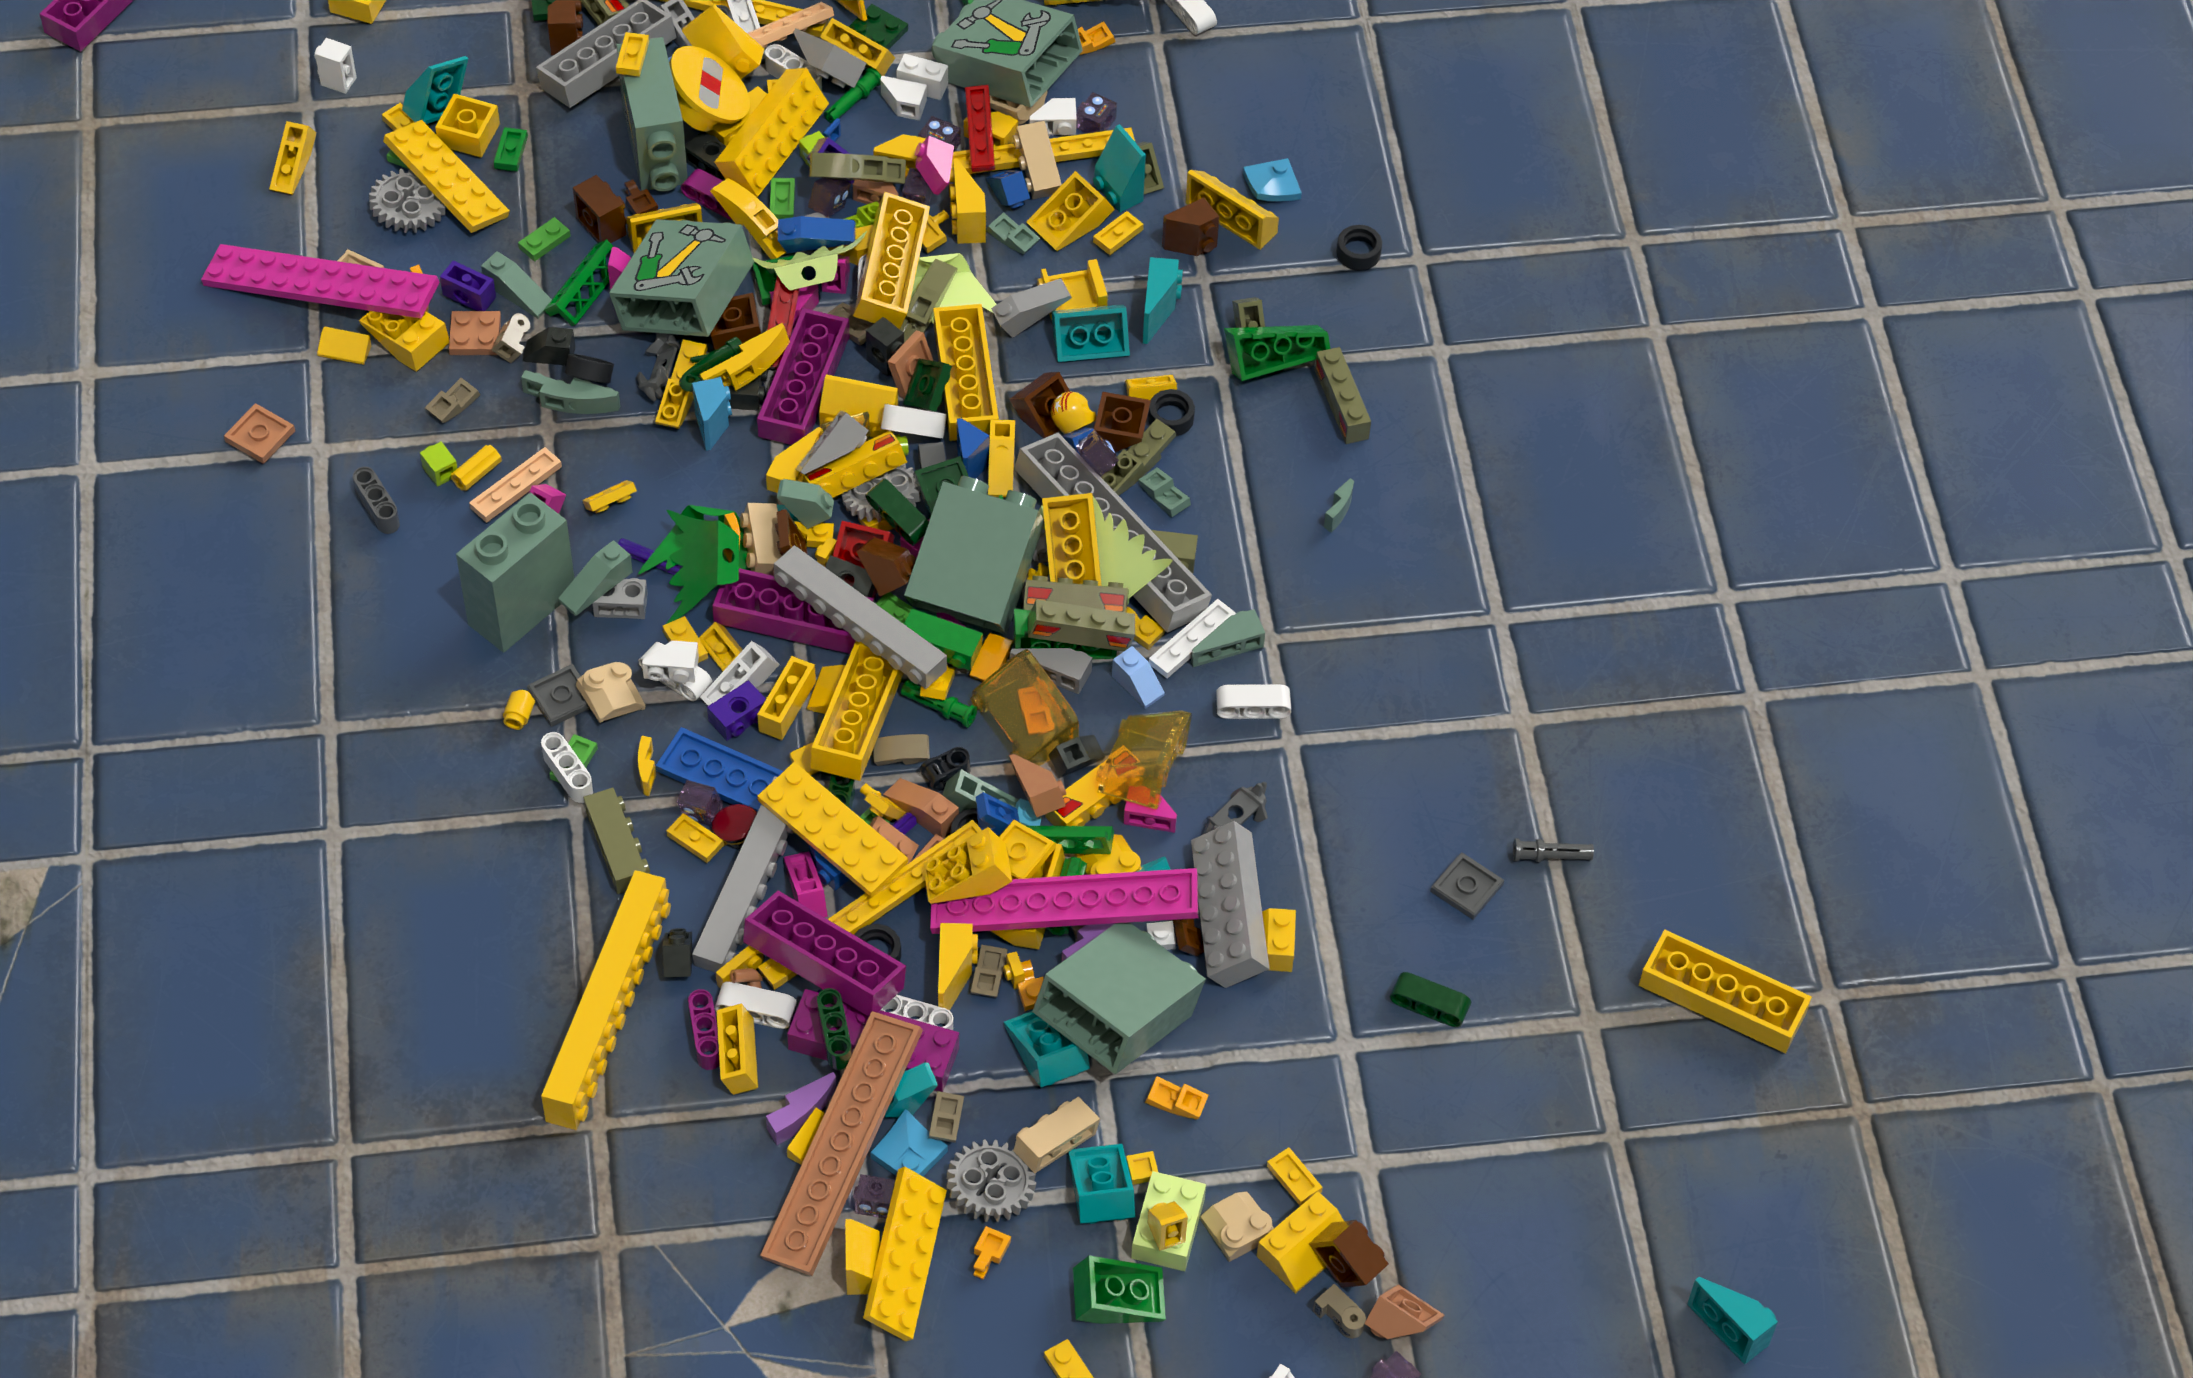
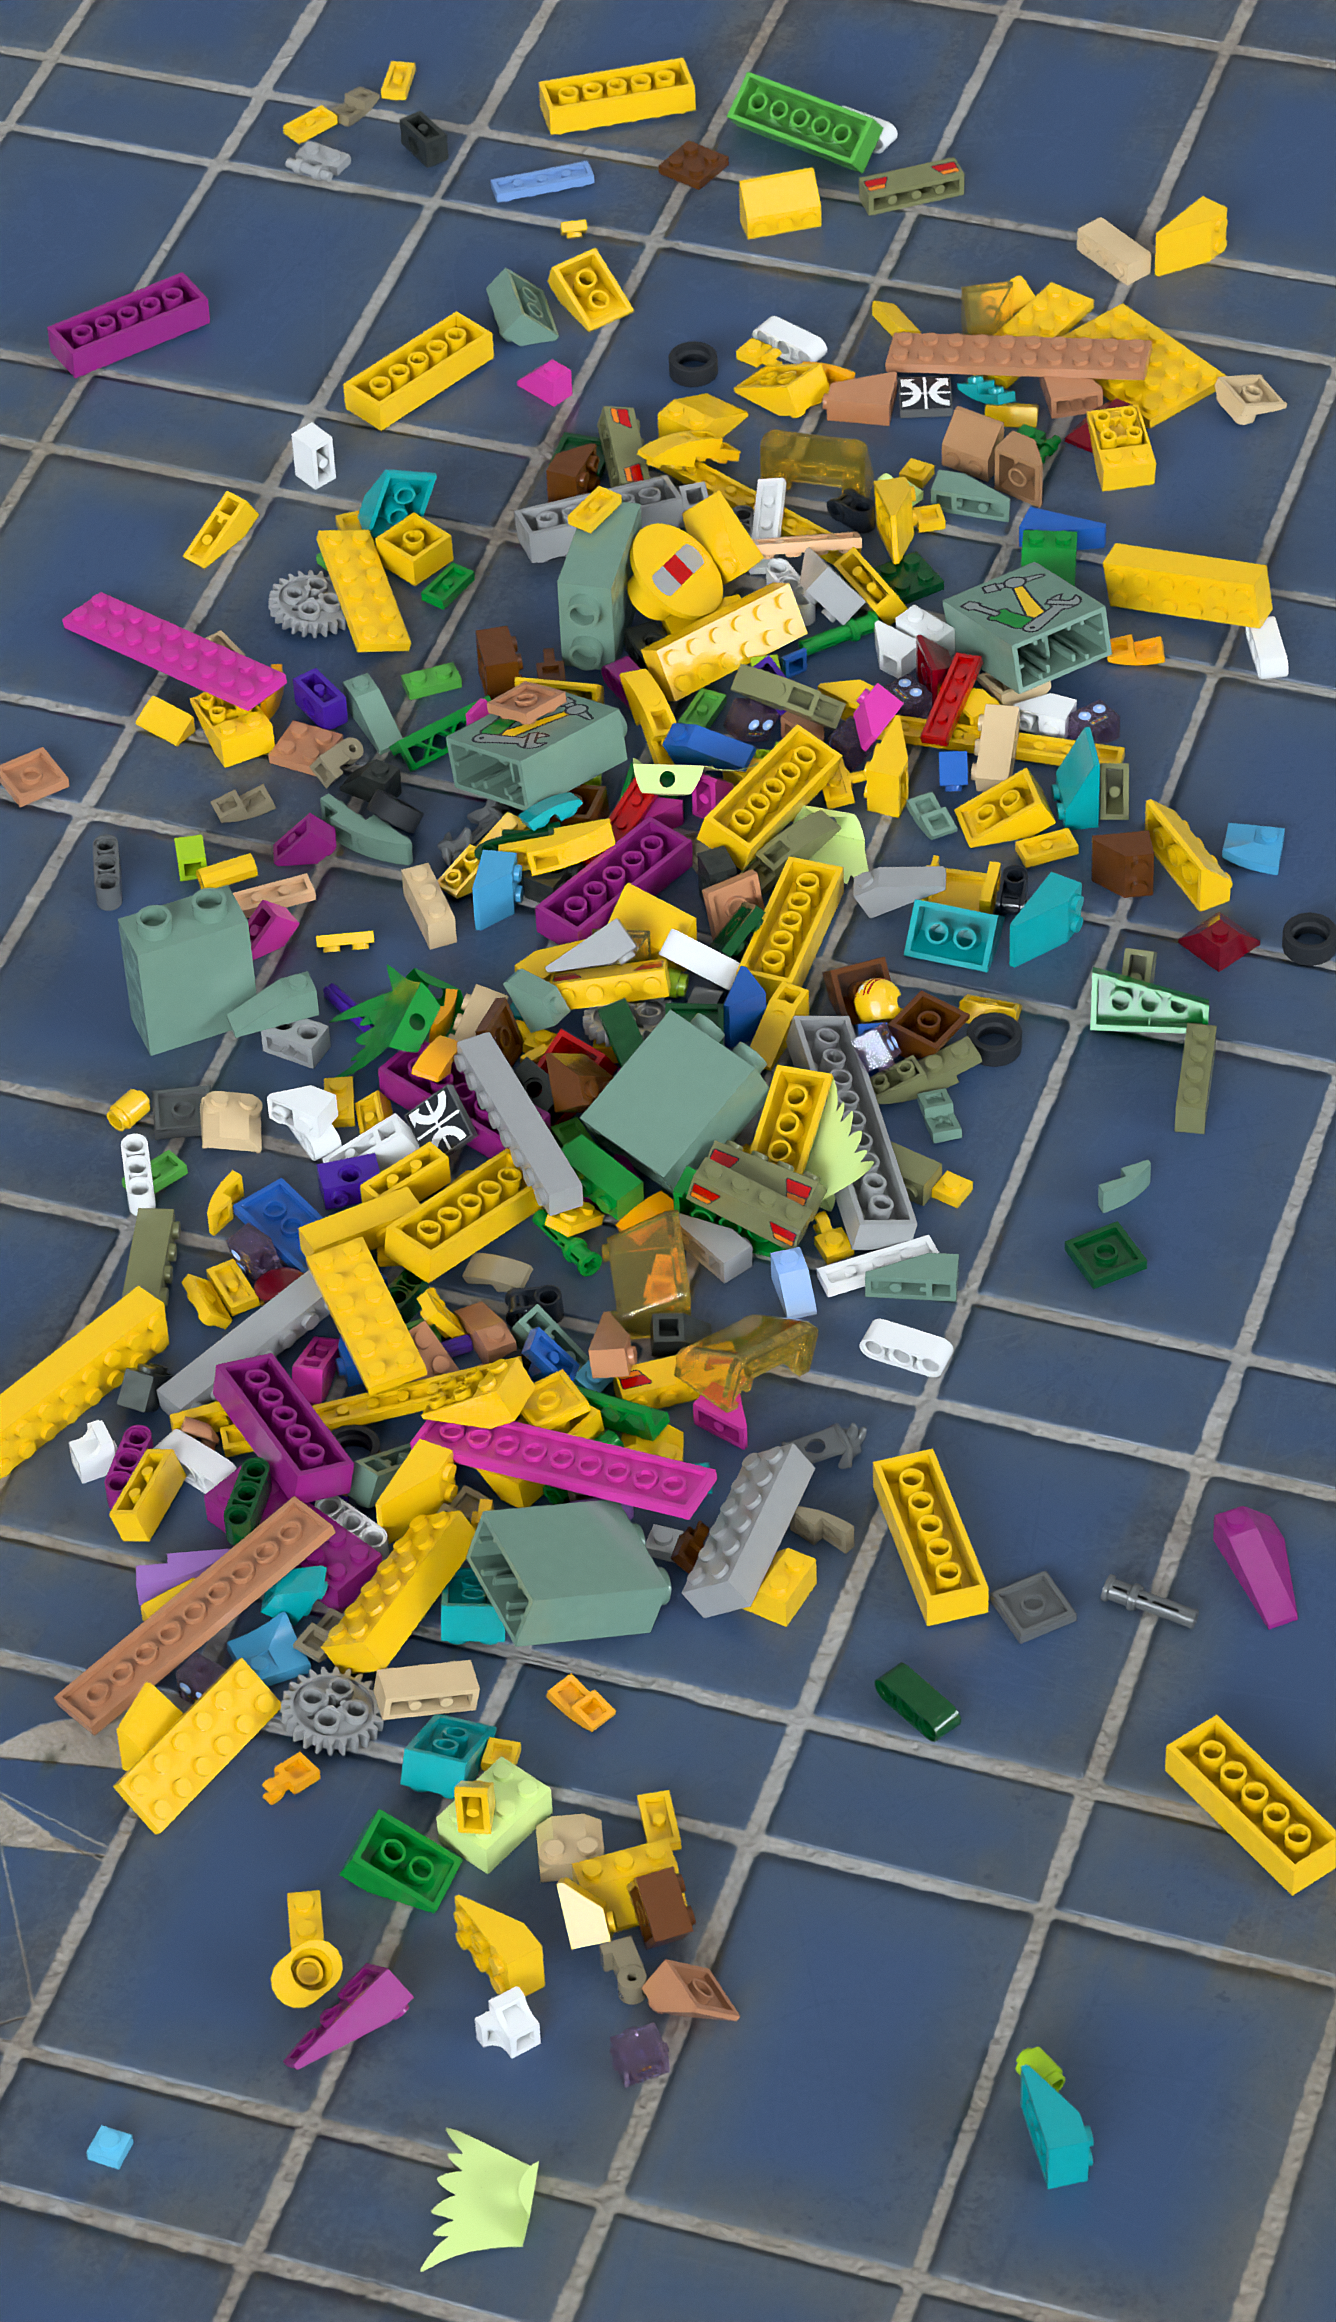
camera: 30 degrees right, 10 degrees down
none -> white brick [69,1420,118,1484]
none -> yellow plate [181,1274,233,1329]
none -> magenta slope [273,813,337,866]
none -> yellow brick [298,1186,420,1257]
none -> yellow brick [321,1510,476,1674]
none -> sand green slope [347,1443,411,1508]
none -> tan brick [401,863,457,950]
none -> tile [404,1084,478,1157]
none -> light orange slope [411,1035,458,1082]
none -> yellow slope [453,1895,545,1997]
none -> nougat plate [487,681,567,725]
none -> teal slope [518,792,583,831]
none -> slope [557,1877,617,1949]
none -> dark tan slope [790,1506,854,1554]
none -> yellow brick [873,1449,988,1626]
none -> dark red slope [916,635,952,709]
none -> yellow plate [932,1170,973,1208]
none -> black piece [995,865,1028,916]
none -> lime brick [1015,2047,1066,2092]
none -> dark green plate [1064,1221,1147,1289]
none -> dark red slope [1178,912,1260,972]
none -> magenta wedge [1213,1506,1298,1630]

